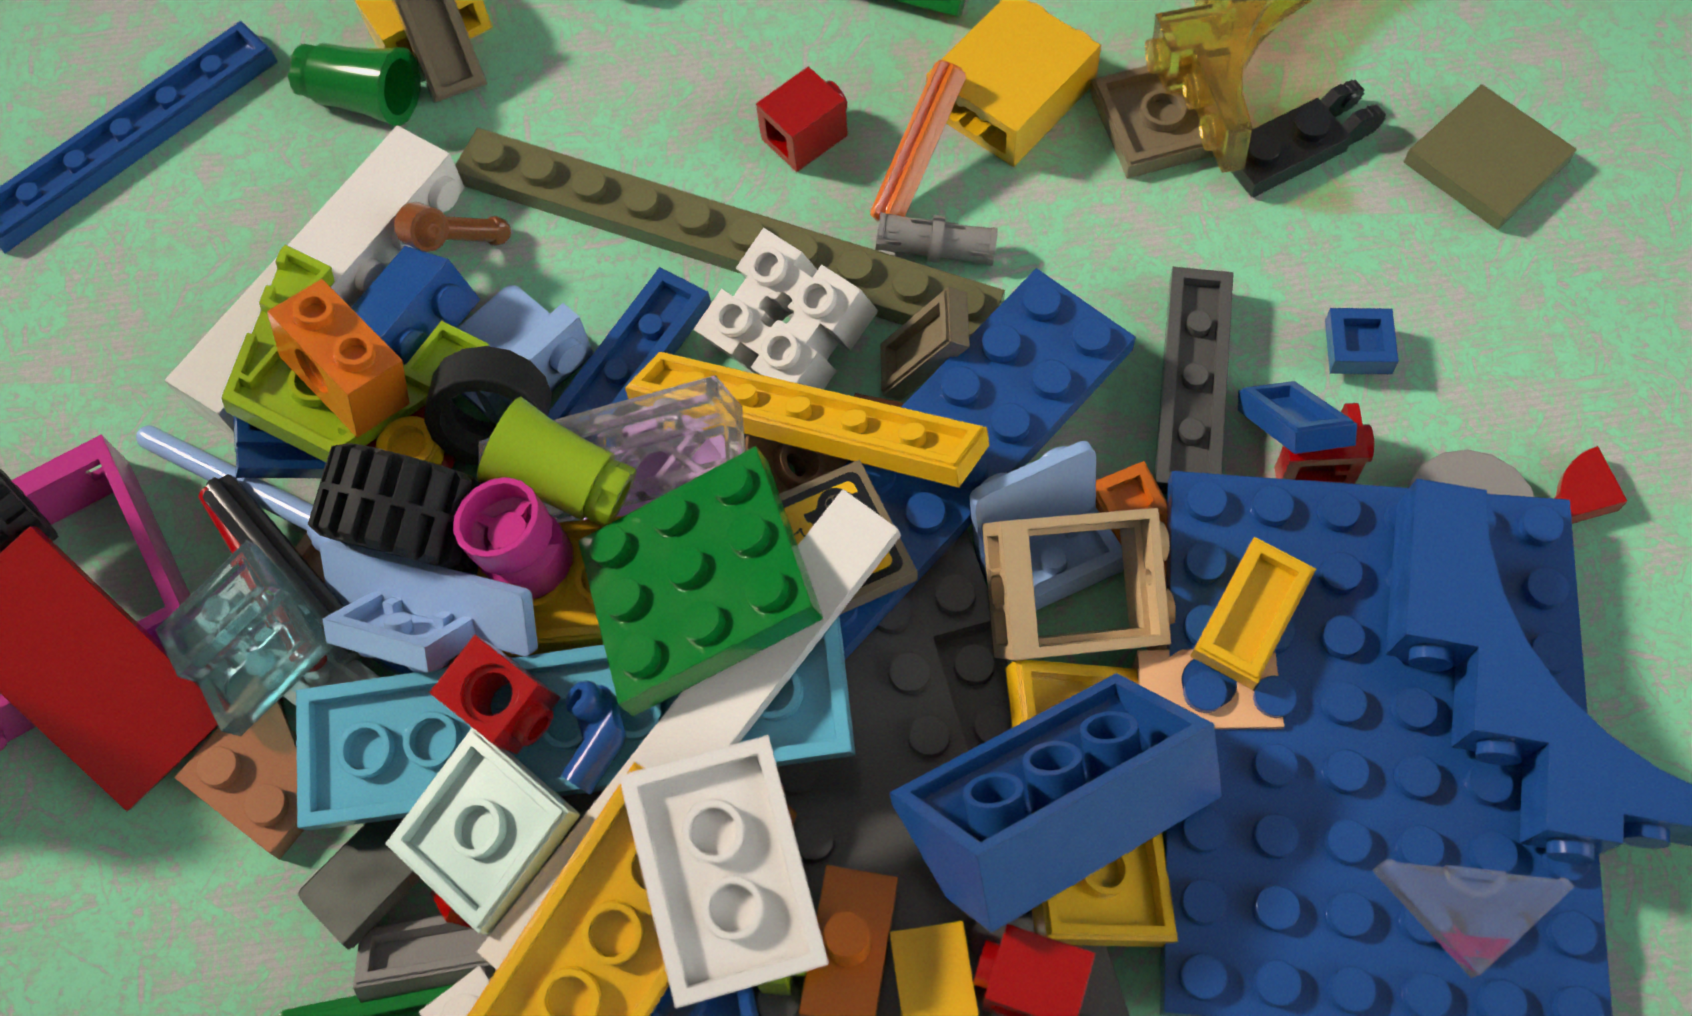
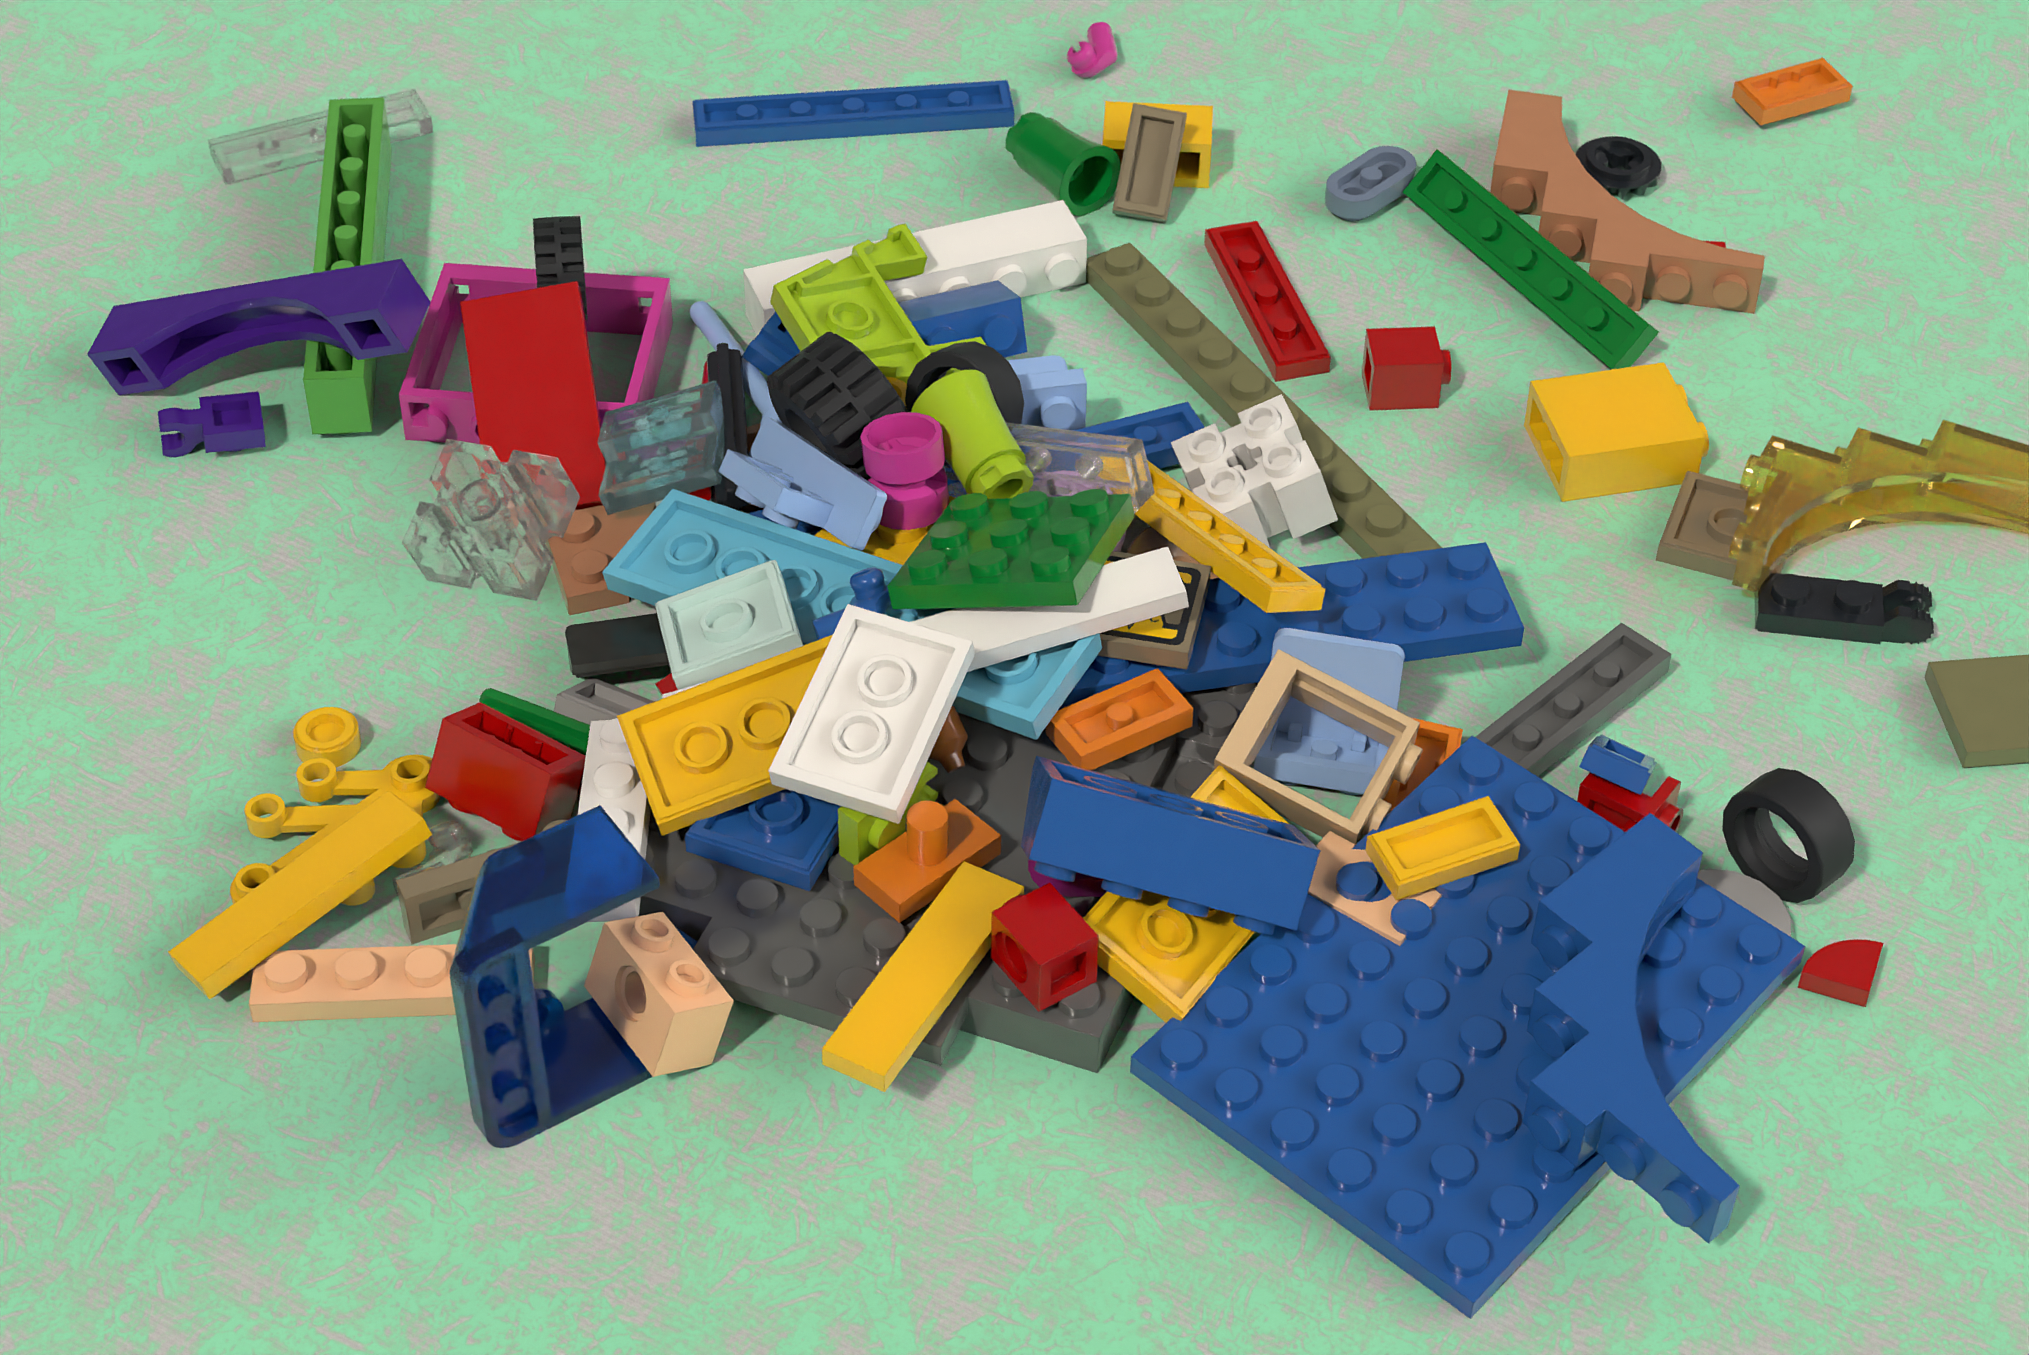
camera: 30 degrees right, 20 degrees down
orange brick [267,279,410,438] -> none
dark orange piece [394,202,511,252] -> none
red brick [429,635,561,754] -> none
orange axle [870,60,966,222] -> none
light grey pin [875,212,998,266] -> none
dark tan tile [880,287,970,401] -> none
blue plate [1325,308,1399,374] -> none
clear tile [1372,859,1575,978] -> none
none -> clear brick [402,439,580,601]
none -> orange plate [1046,668,1194,770]
none -> red tile [1204,221,1331,382]
none -> black tyre [1722,768,1855,903]

